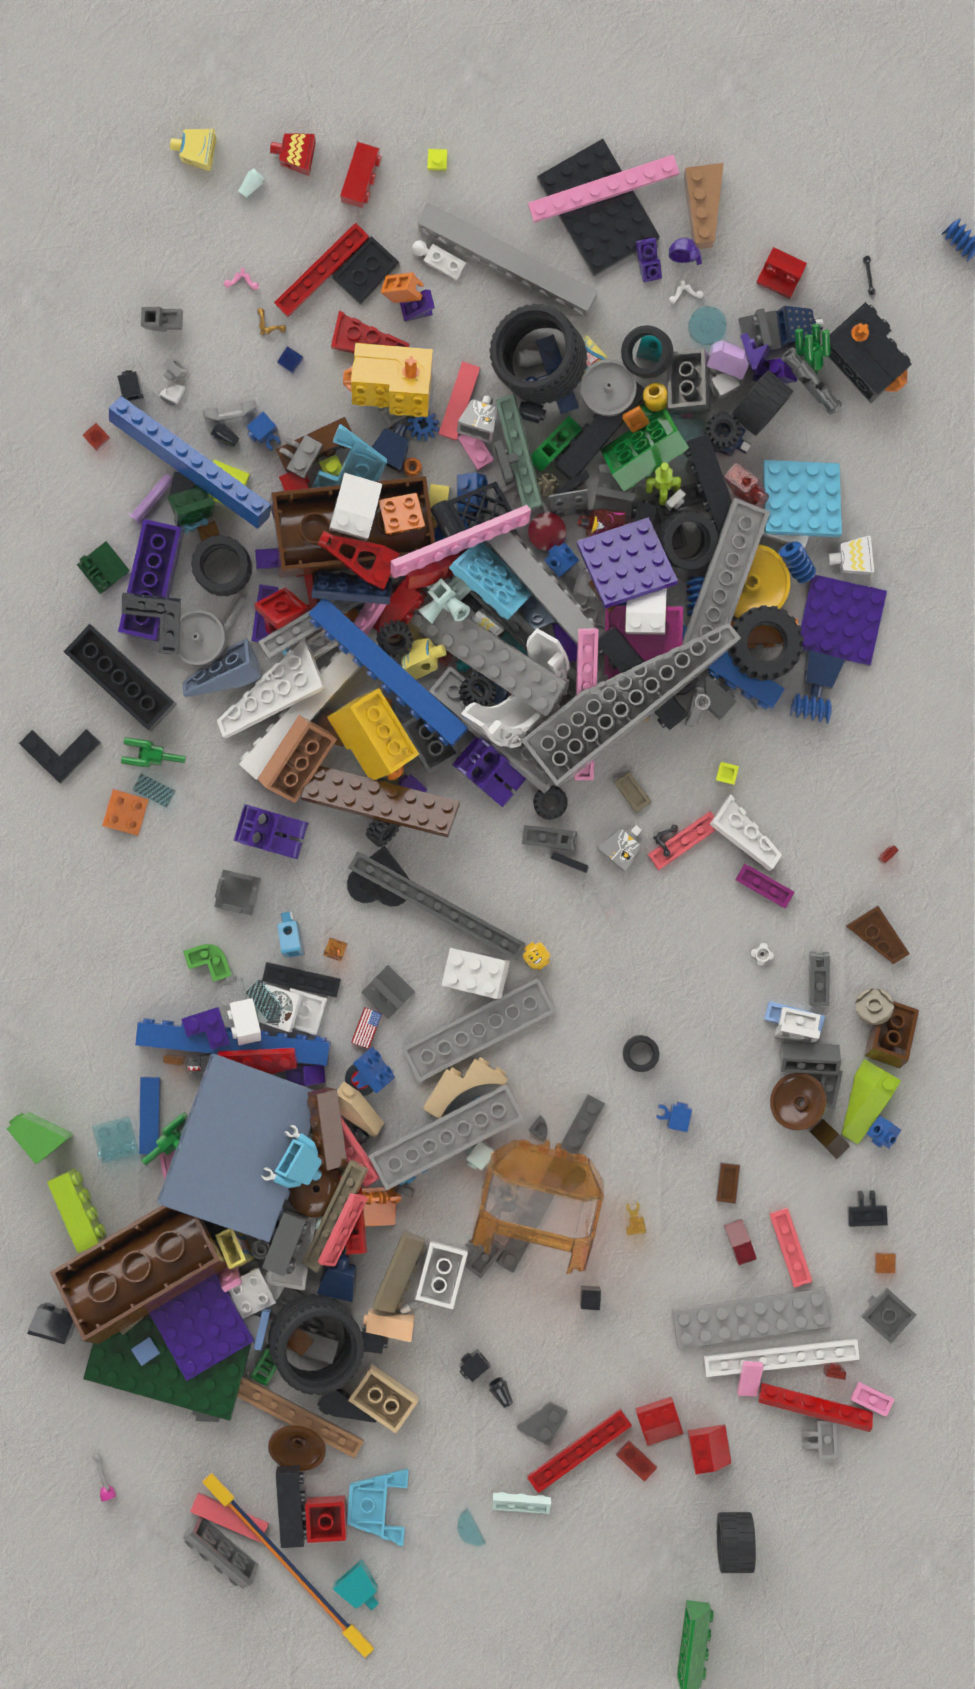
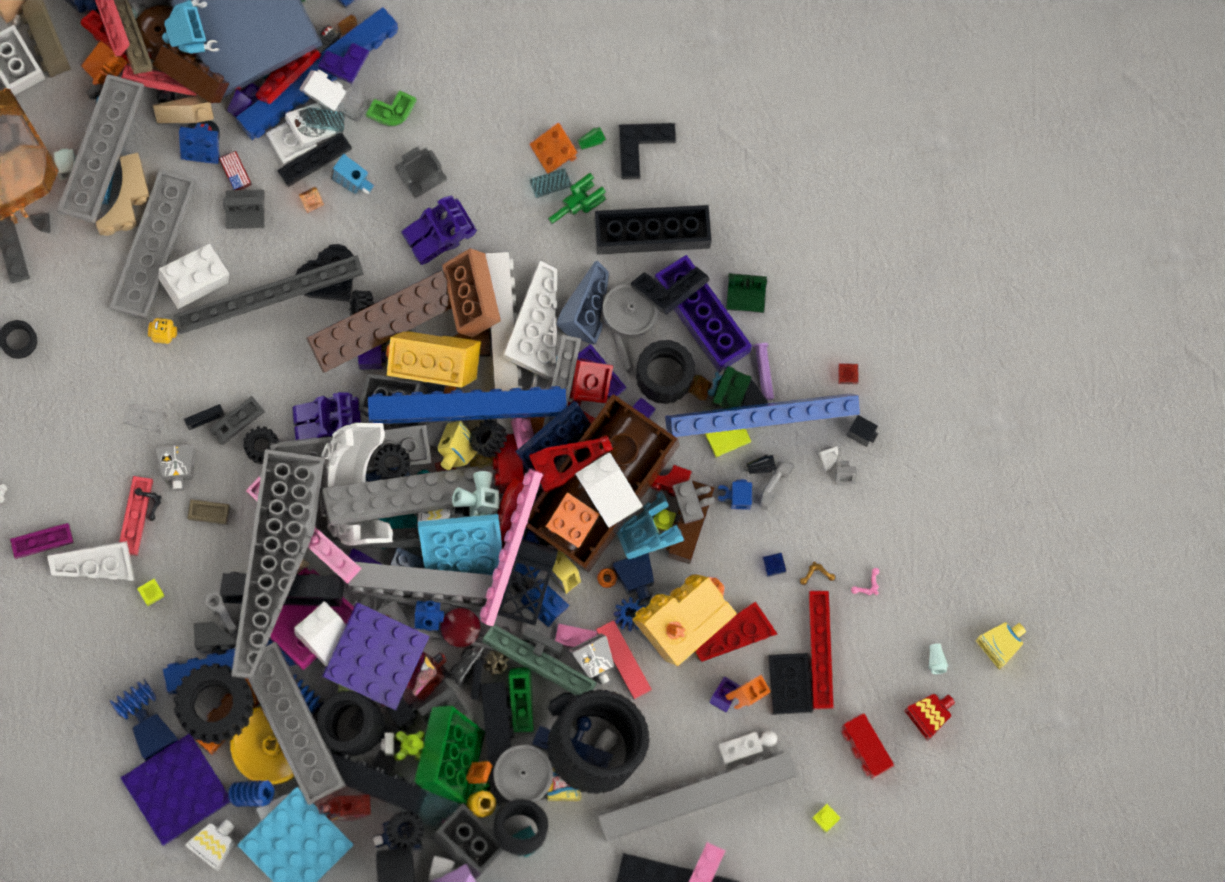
camera: 125 degrees right, 15 degrees down
dark grey brick [141,307,183,332] -> none
none -> green cone [577,127,606,150]

